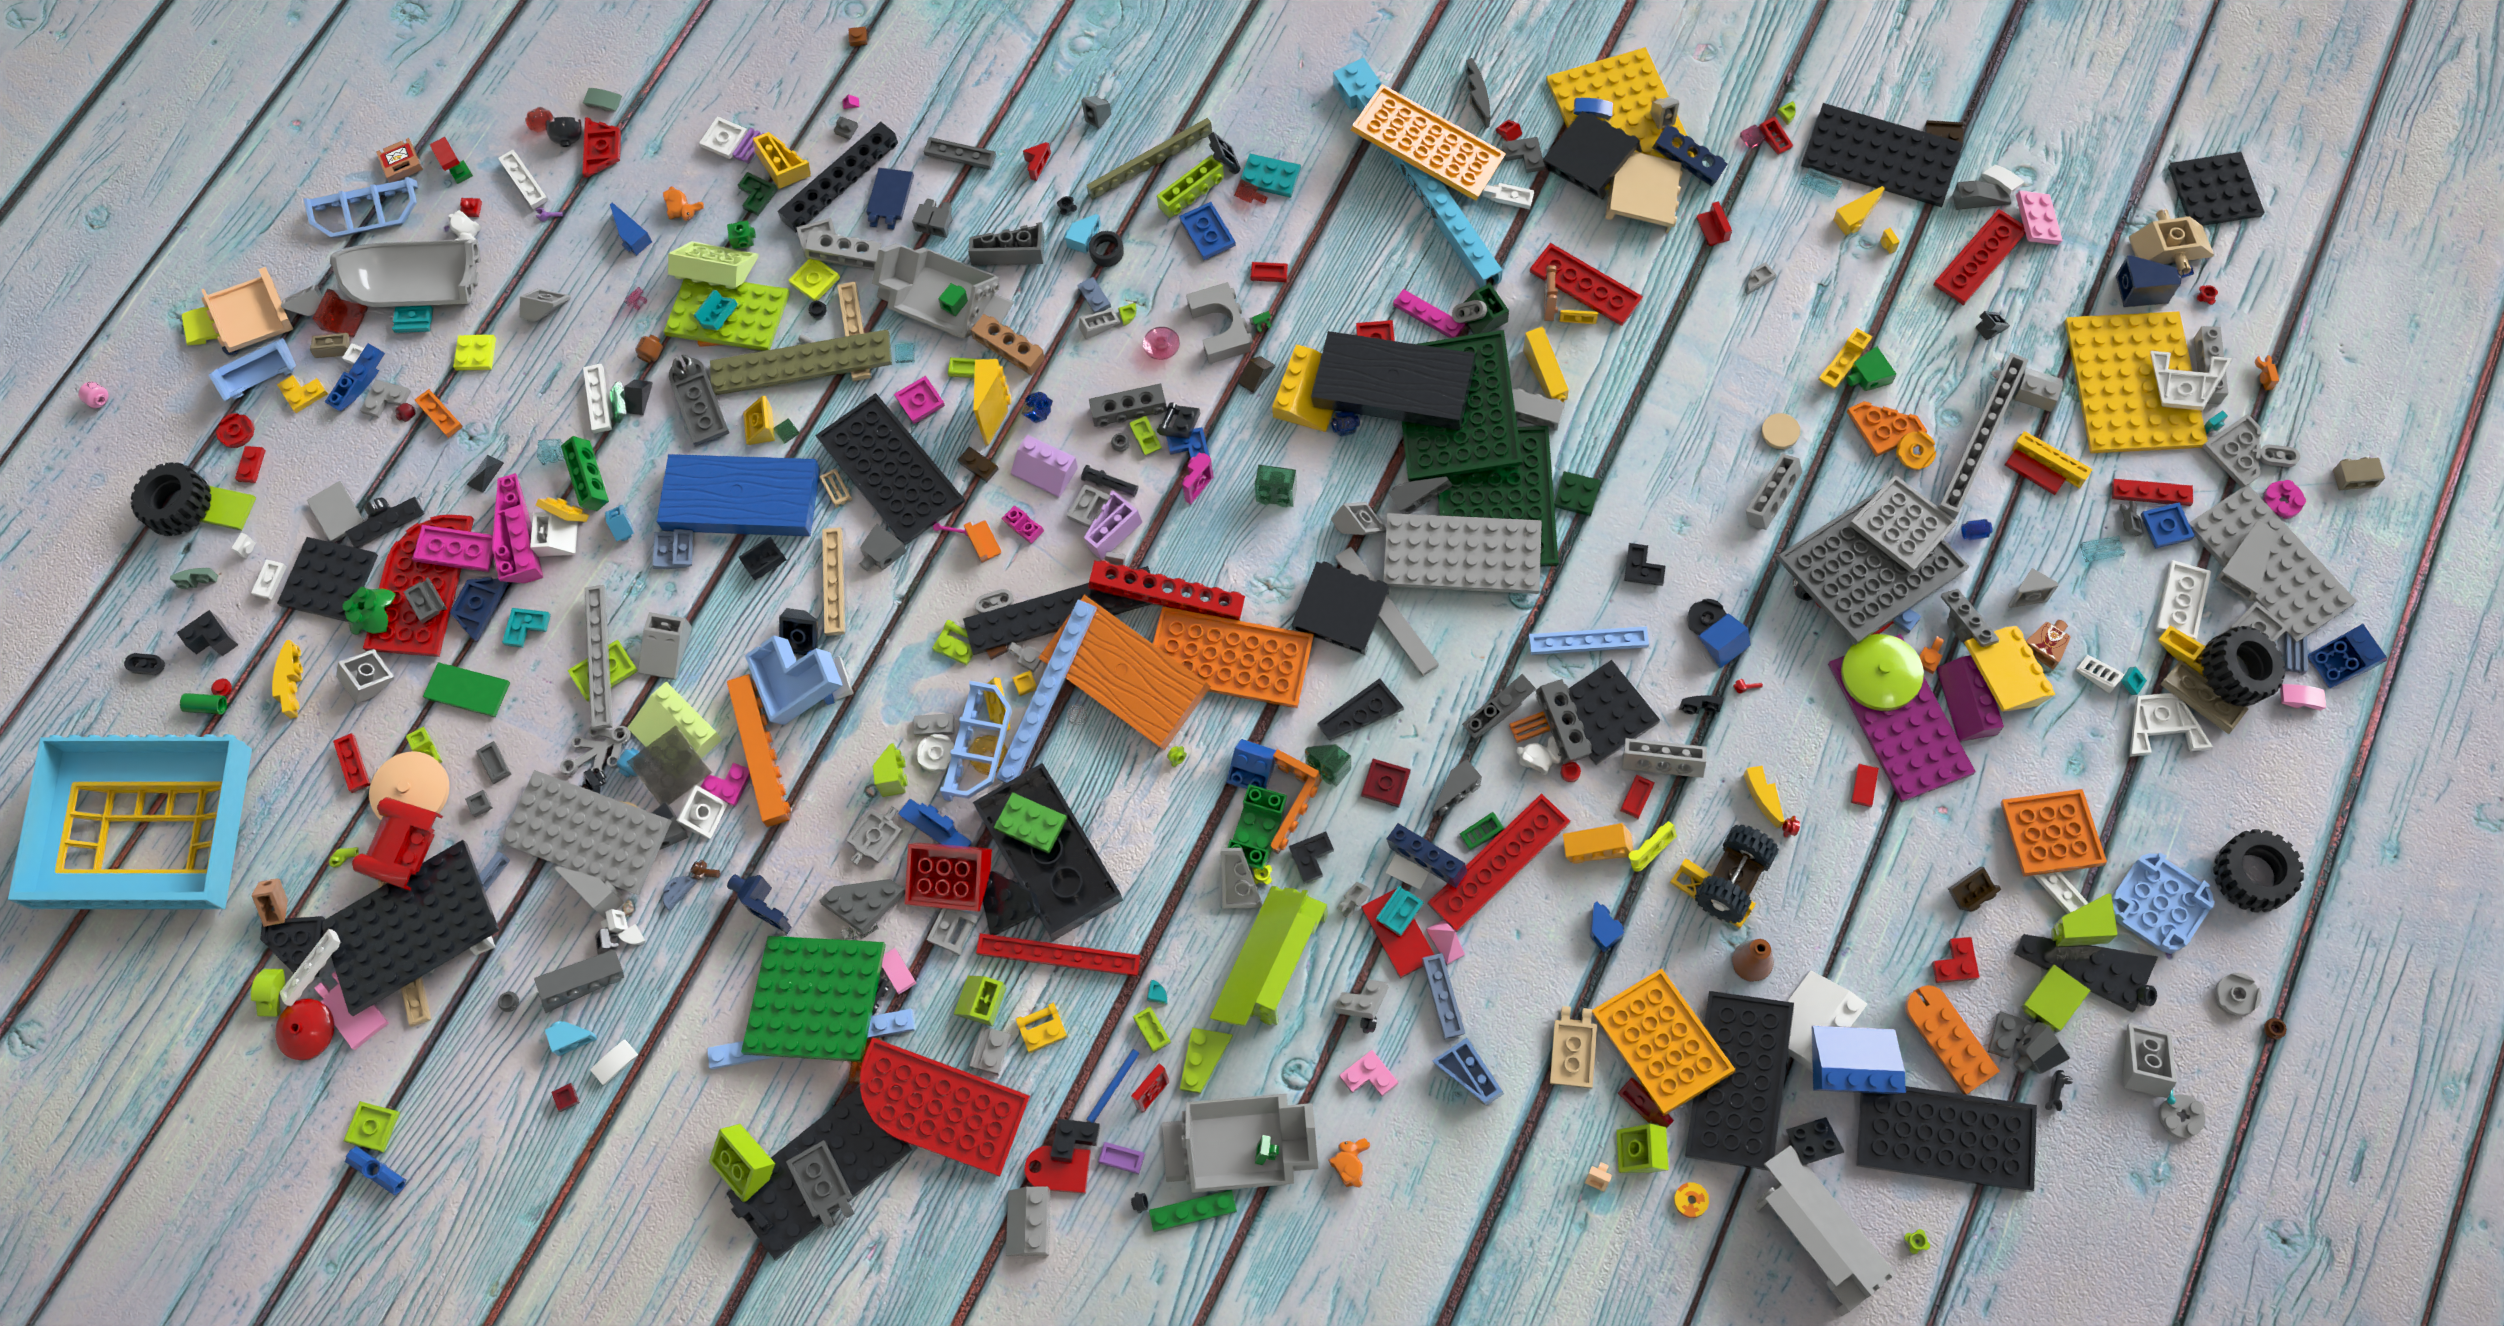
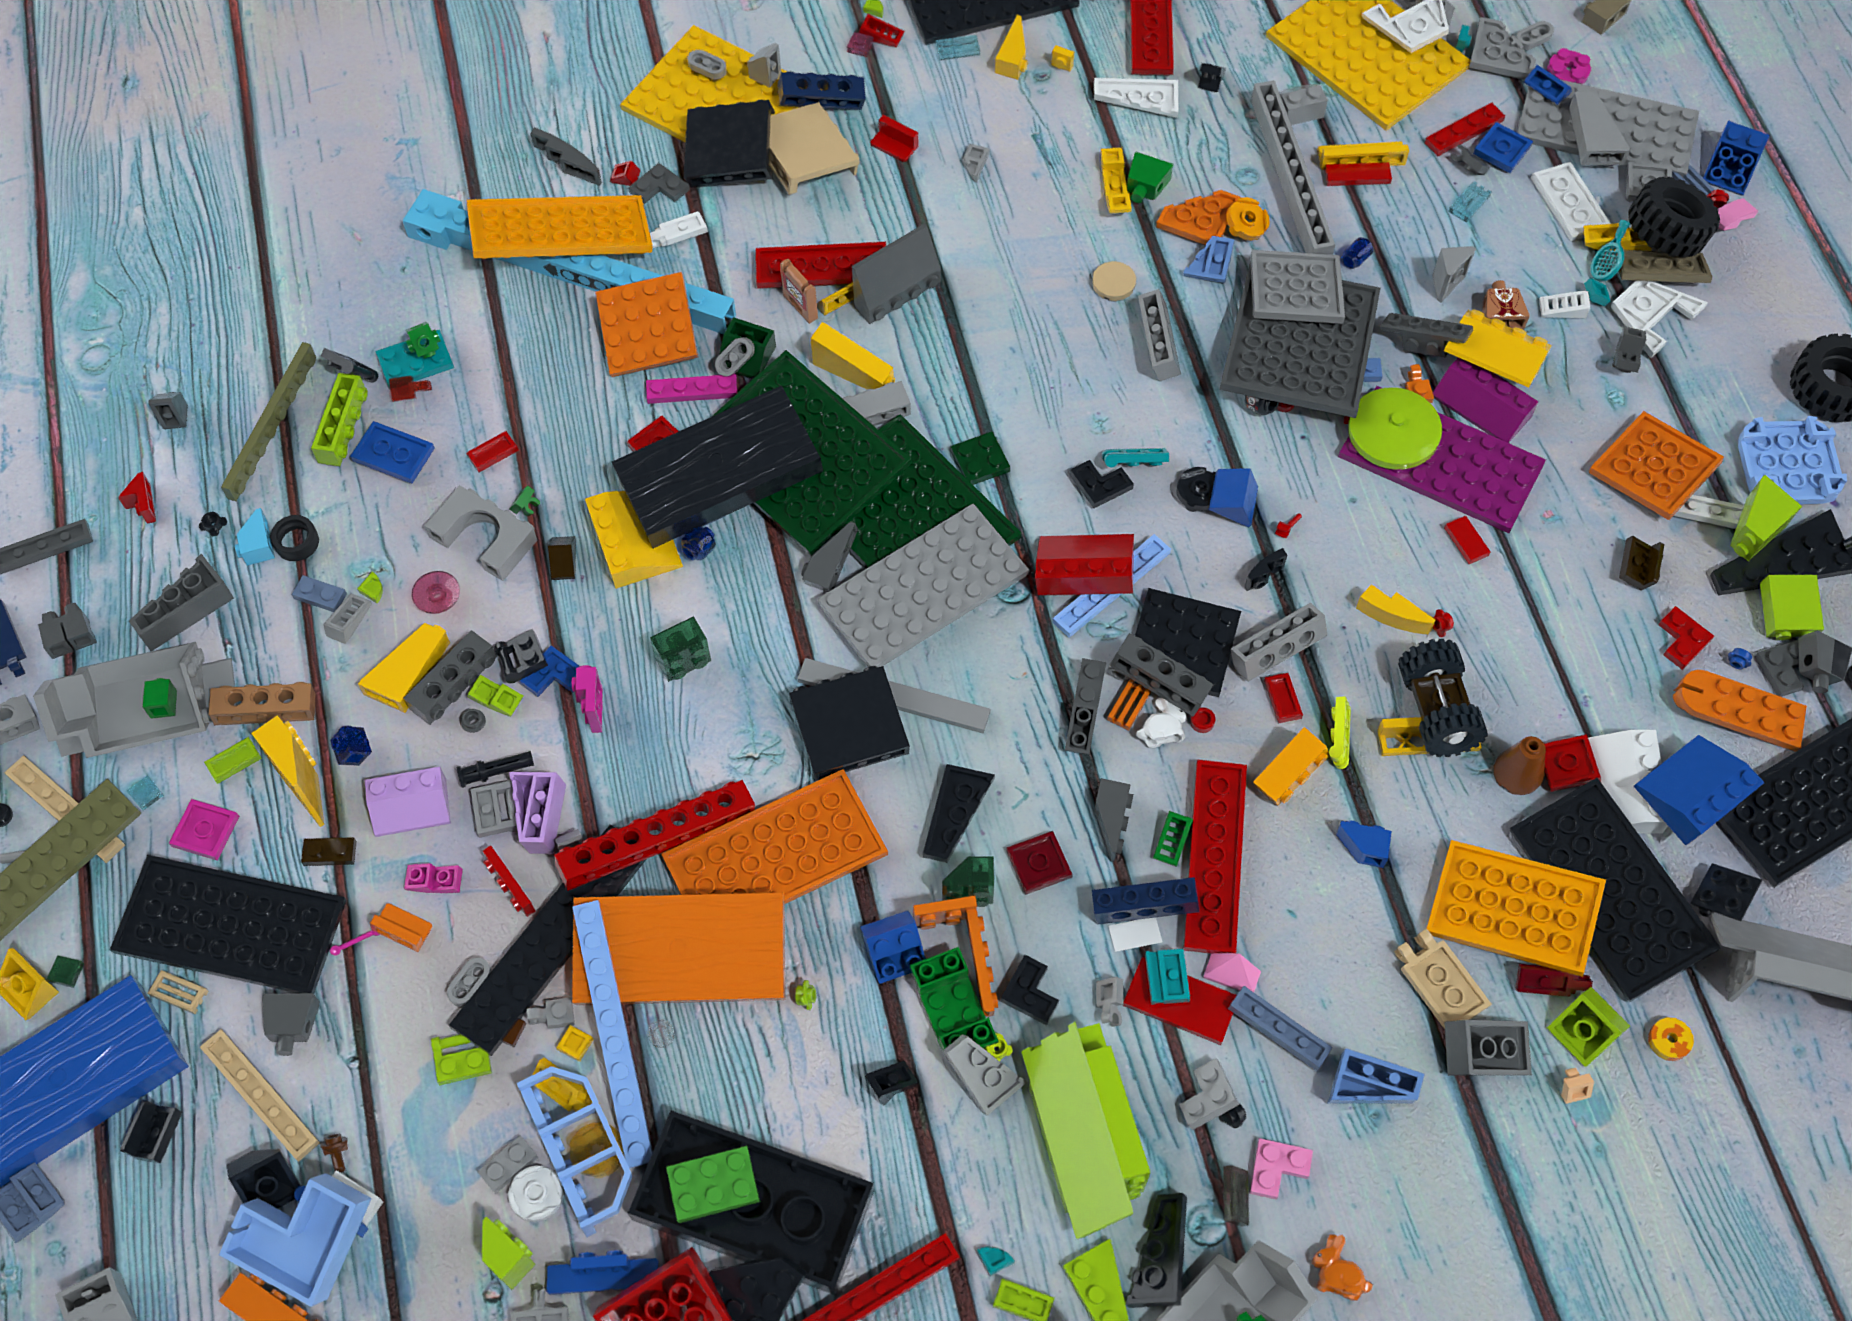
camera: 45 degrees left, 5 degrees down
light grey slope [1331,502,1386,535] -> none
blue slope [1573,98,1613,120] -> none
none -> reddish brown plate [320,1134,348,1173]
none -> yellow slope [358,623,450,713]
none -> green brick [405,322,441,359]
none -> red plate [483,845,536,917]
none -> orange plate [595,272,699,377]
none -> light grey plate [688,50,727,79]
none -> dark grey slope [852,223,941,324]
none -> black slope [865,1060,918,1106]
none -> red slope [1035,534,1134,595]
none -> white wing [1094,78,1178,118]
none -> teal plate [1102,448,1169,468]
none -> black wing [1125,1193,1187,1308]
none -> medium blue wing [1183,236,1235,283]
none -> clear smoke plate [1223,1165,1249,1227]
none -> dark grey slope [1444,1020,1532,1076]
none -> blue slope [1524,65,1572,105]
none -> red plate [1544,734,1601,792]
none -> teal piece [1590,220,1630,282]
none -> dark grey brick [1612,326,1646,373]
none -> red plate [1706,189,1729,208]
none -> blue plate [1728,648,1752,670]

